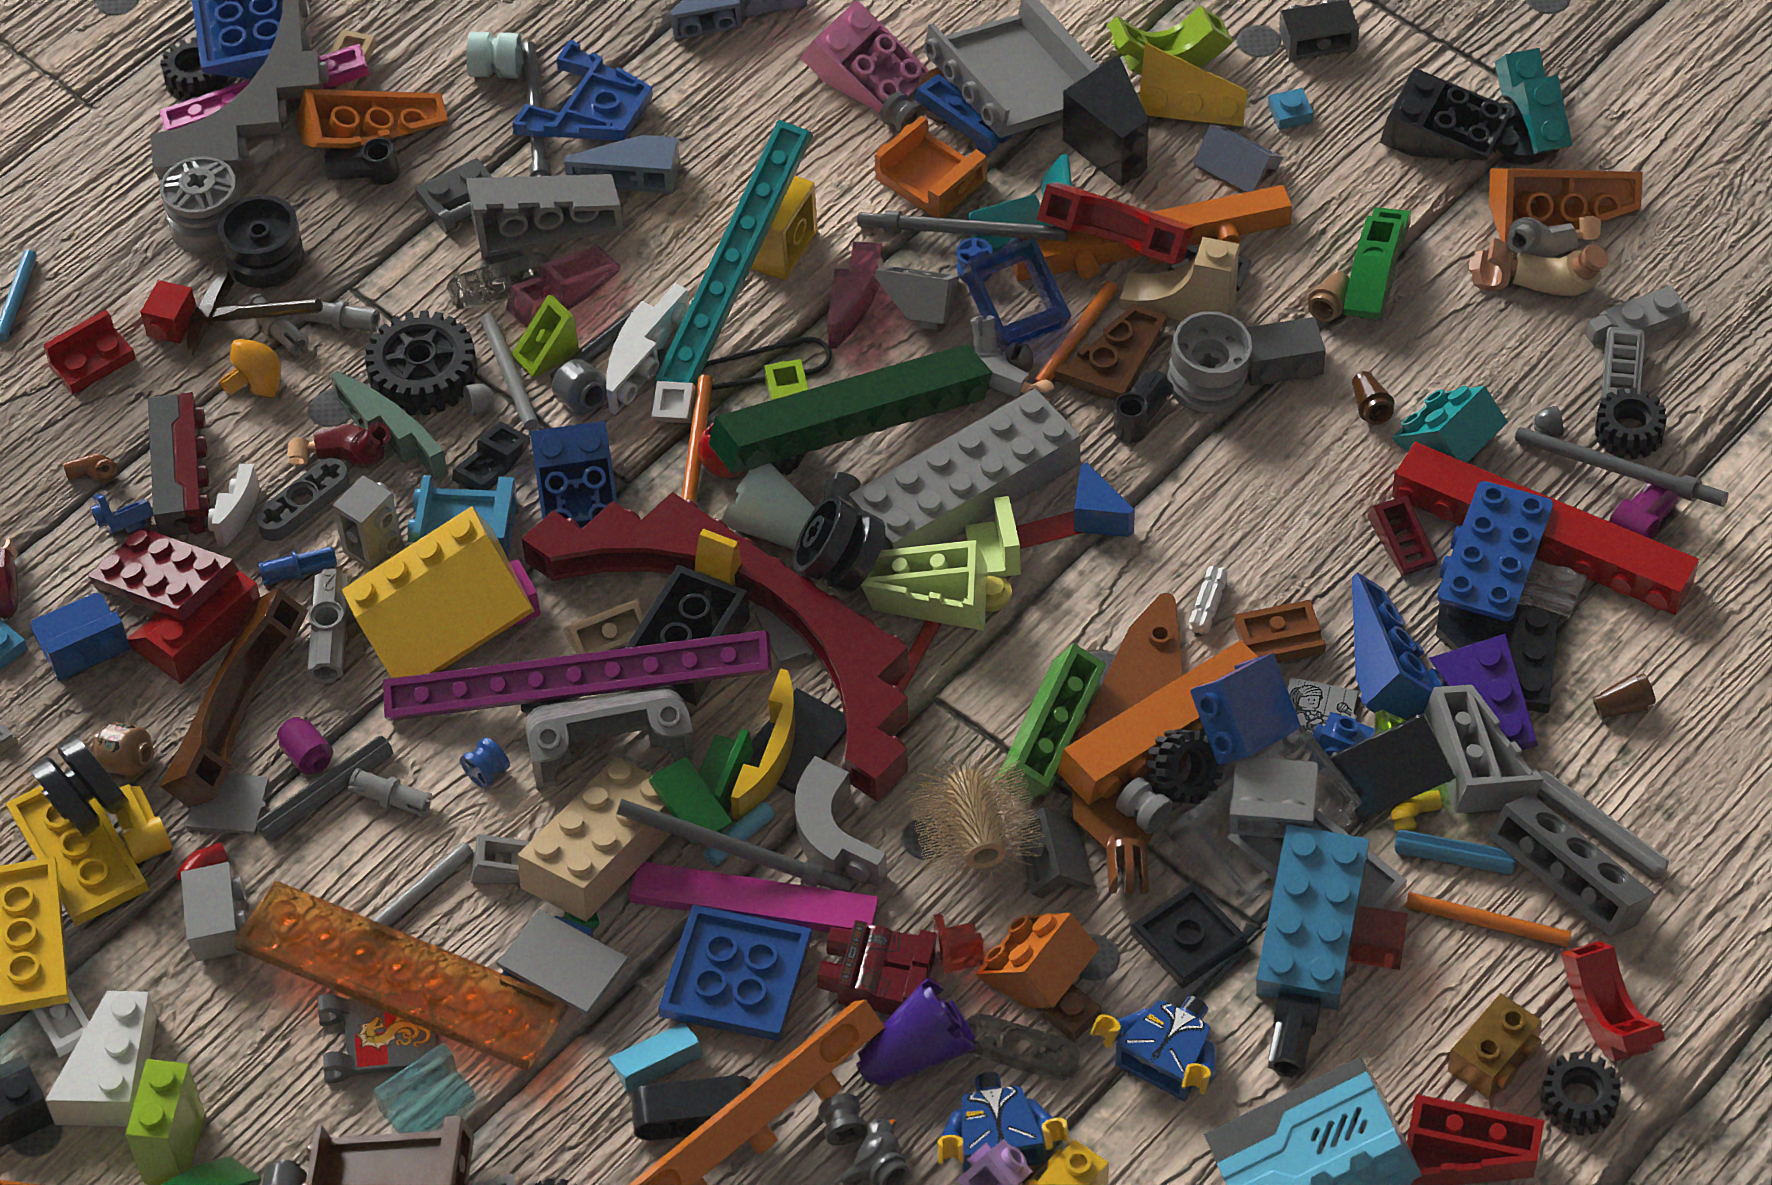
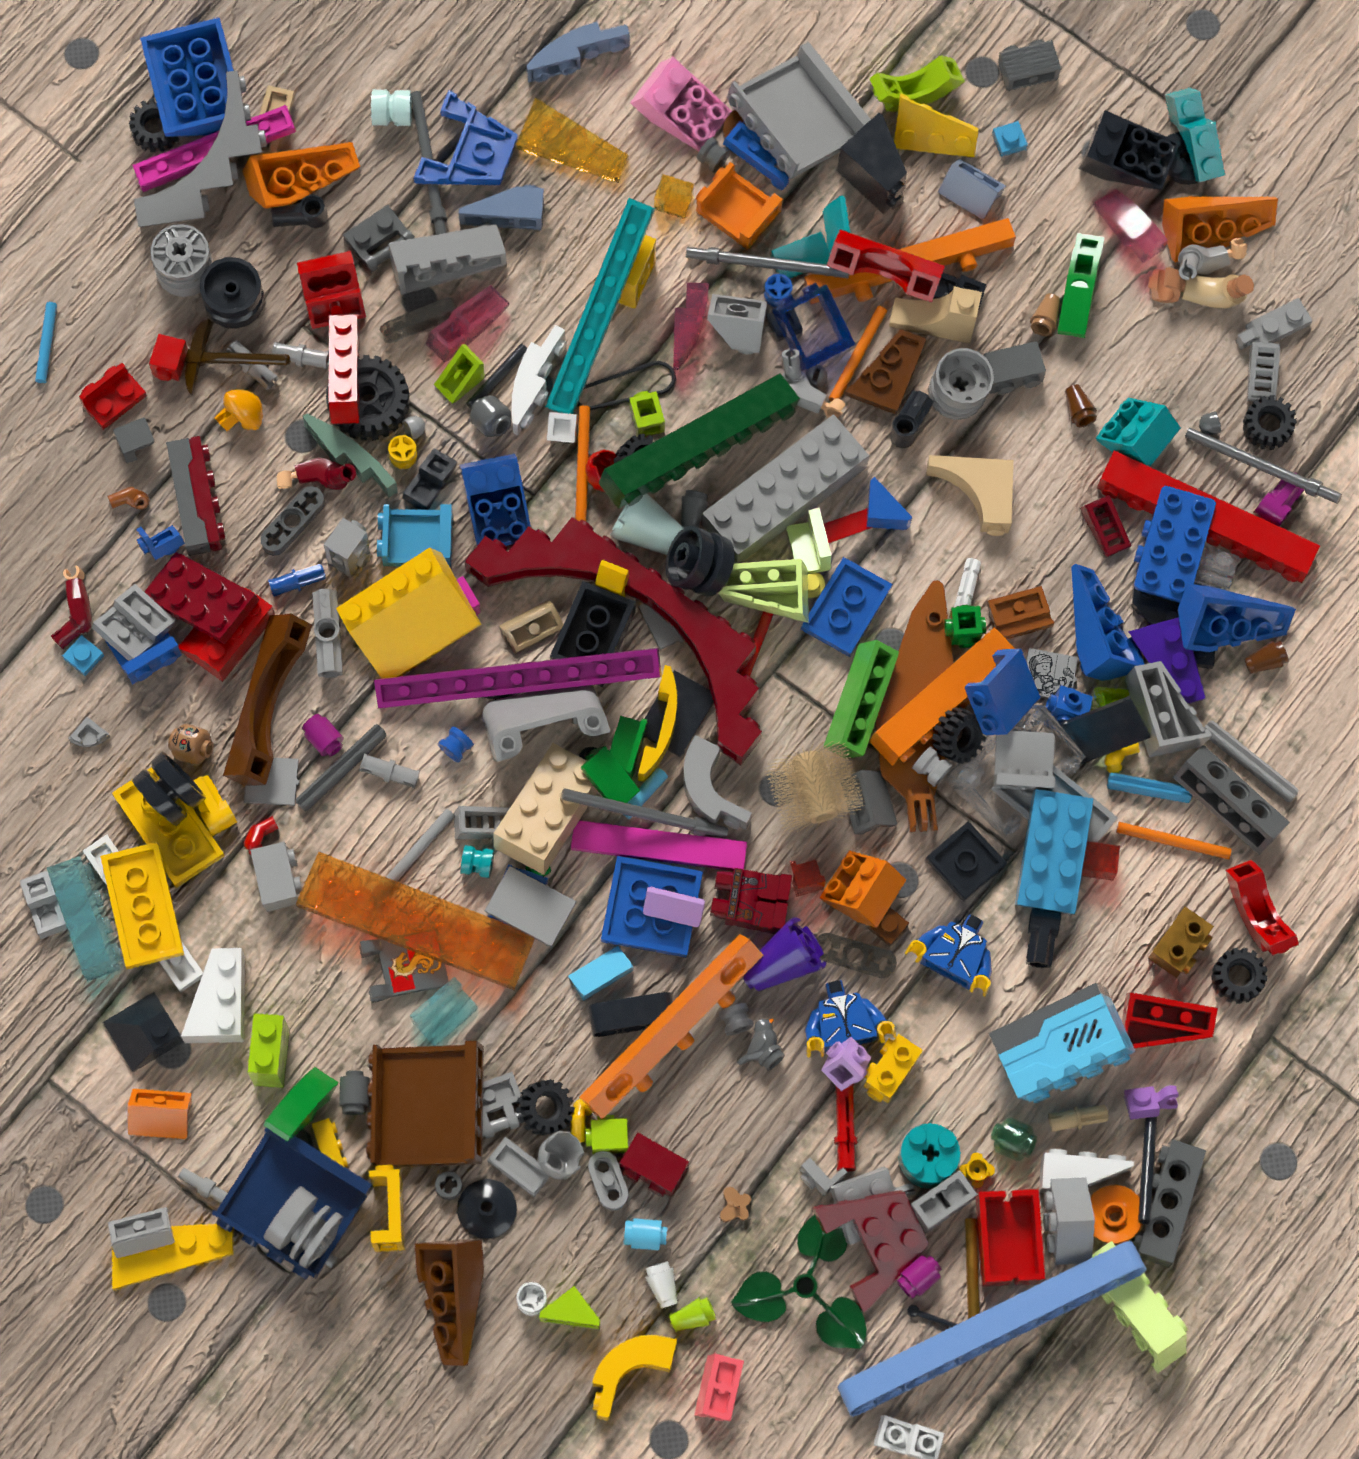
camera: 10 degrees left, 20 degrees up
white slope [208,464,260,547] -> none
light grey bar [480,313,538,430] -> none
none -> light grey slope [92,584,176,661]
none -> dark grey panel [113,417,155,463]
none -> red piece [296,251,366,329]
none -> arch [328,315,359,424]
none -> yellow wheel [388,435,417,469]
none -> teal wheel [460,845,494,878]
none -> clear yellow wing [516,98,628,183]
none -> lavender slope [643,887,705,927]
none -> clear yellow panel [654,174,694,218]
none -> black tile [766,305,803,342]
none -> blue plate [800,557,893,657]
none -> tan arch [926,455,1014,536]
none -> green brick [944,605,986,648]
none -> clear pink slope [1093,189,1168,263]
none -> blue wedge [1178,583,1296,652]

